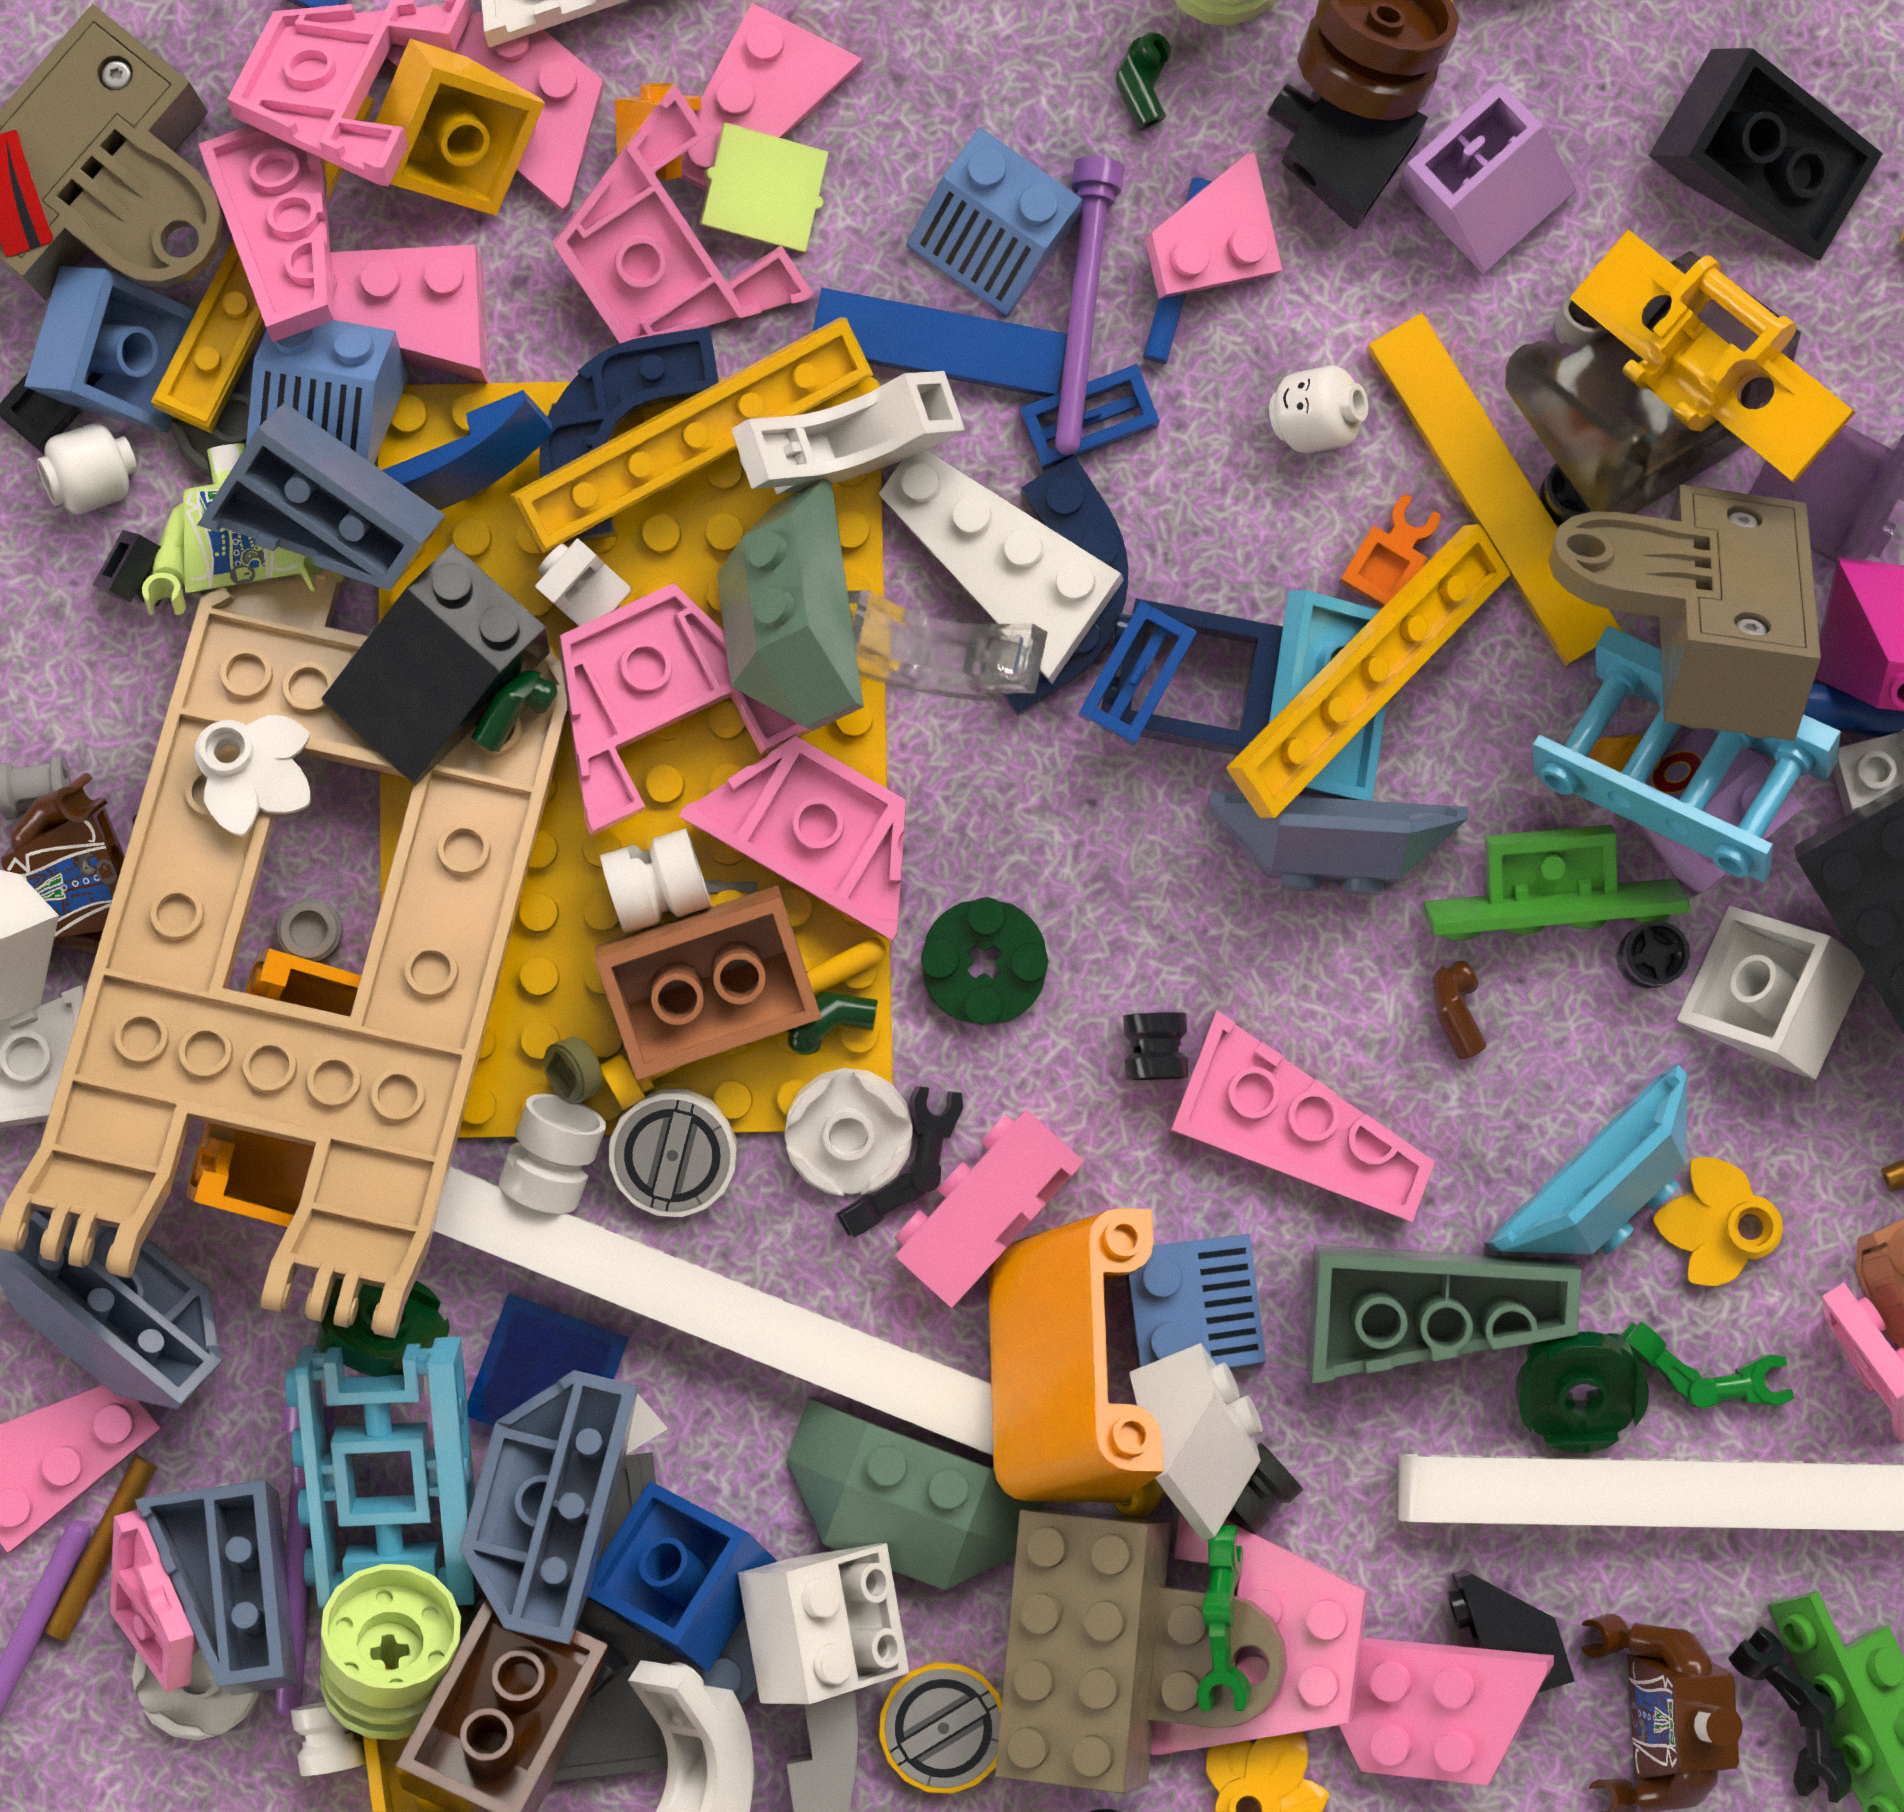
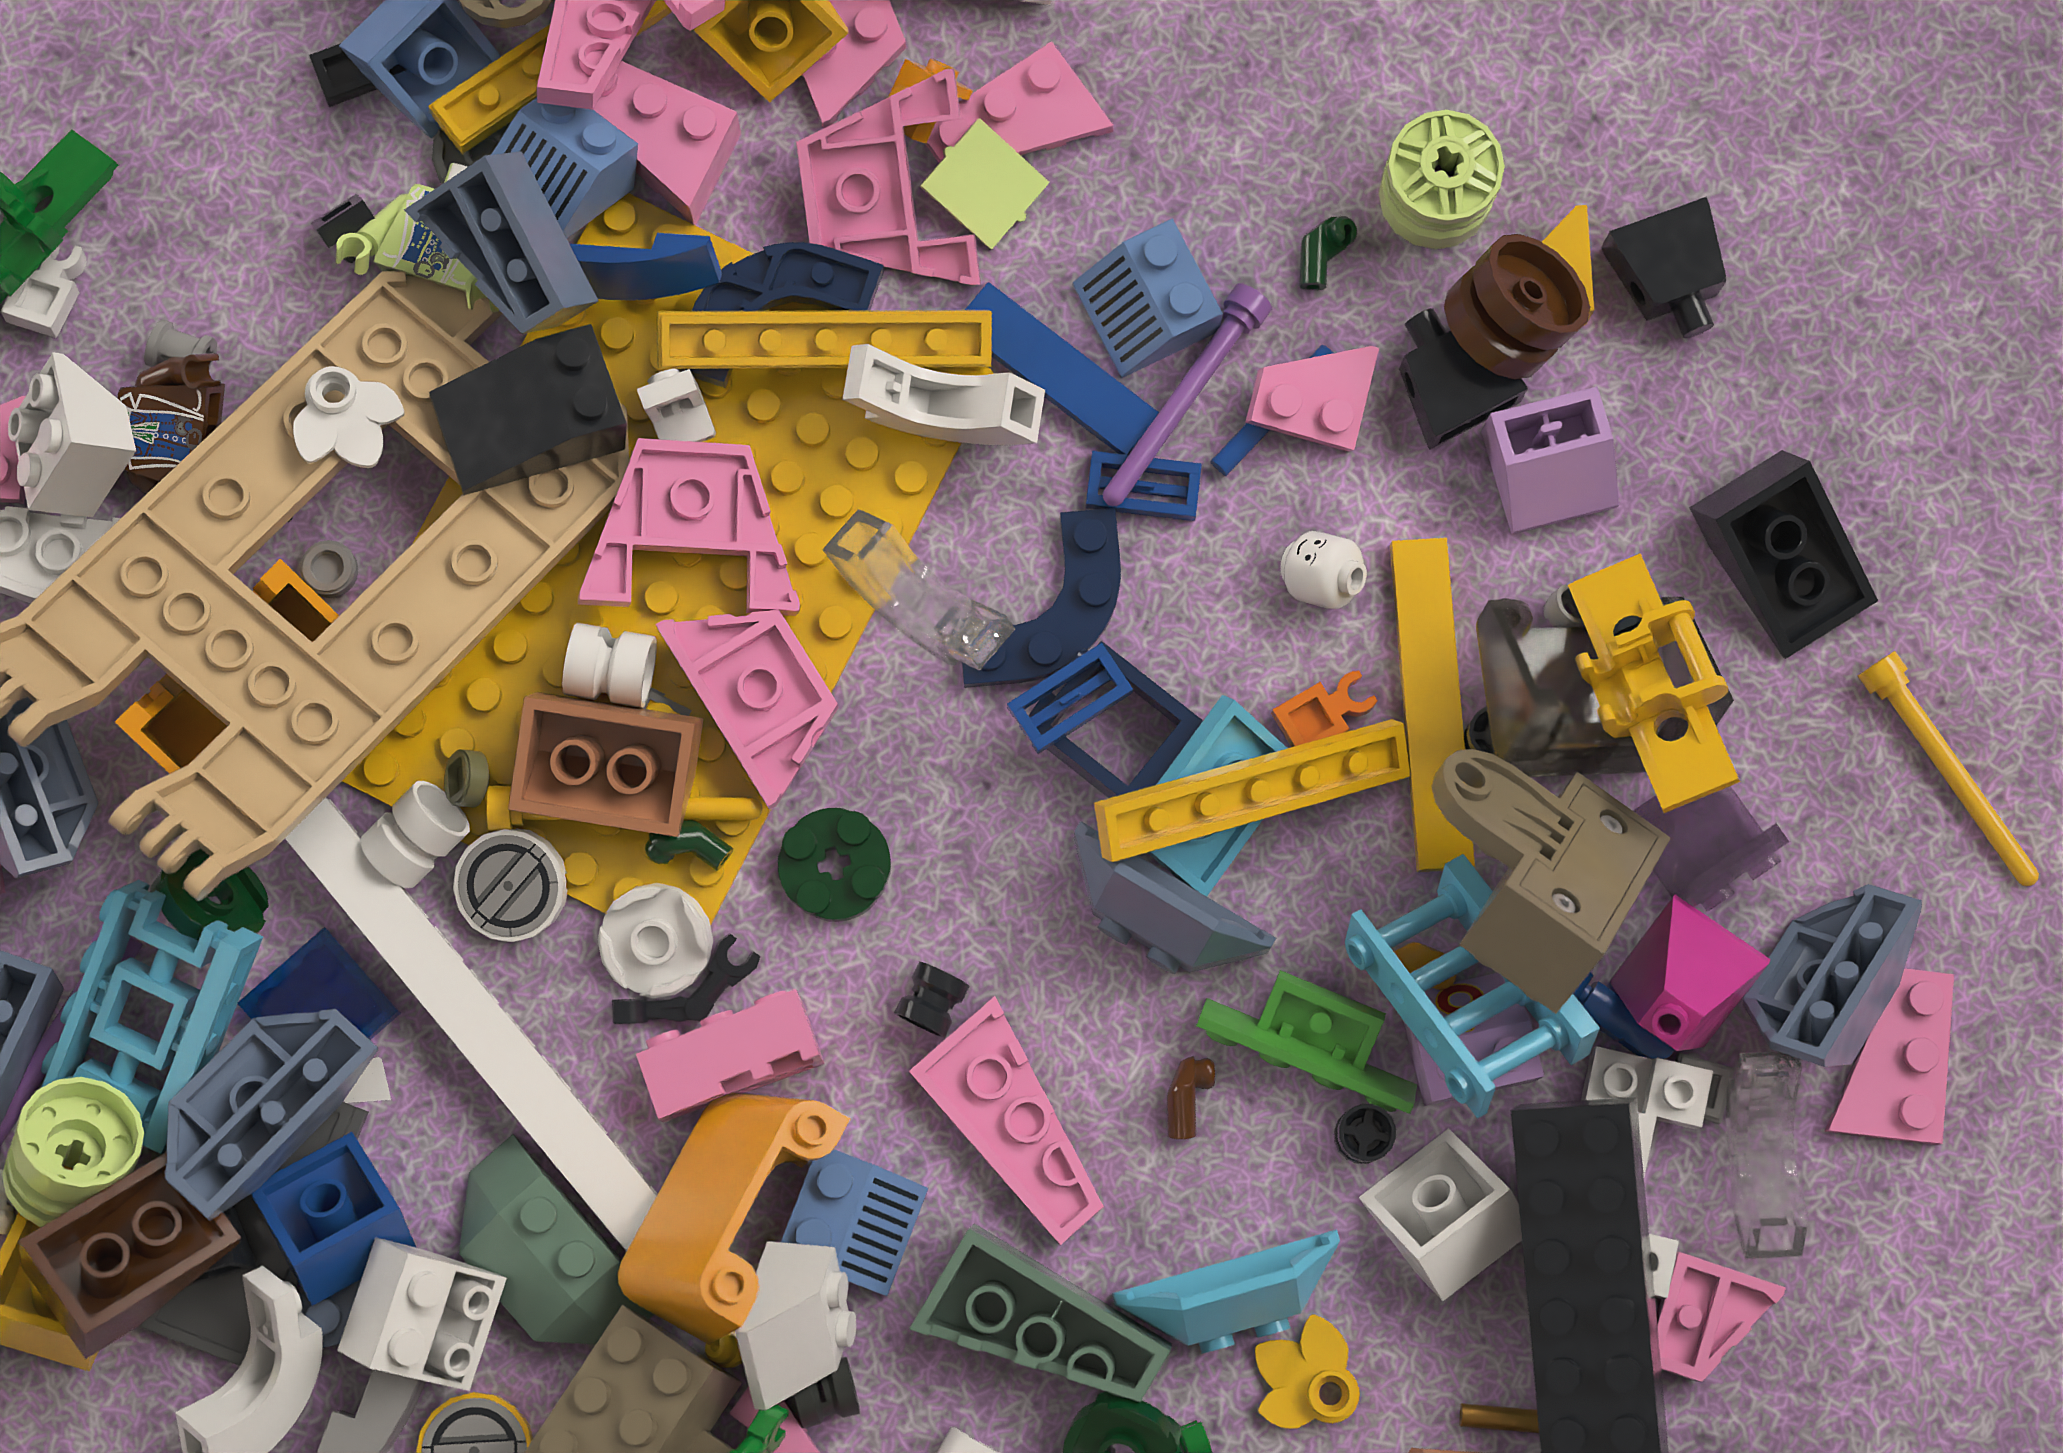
camera: 25 degrees right, 5 degrees down
white head [37,423,138,515] -> none
dark green arm [471,670,557,752] -> none
sand green wedge [717,479,864,731] -> none
white wing [879,450,1124,684] -> none

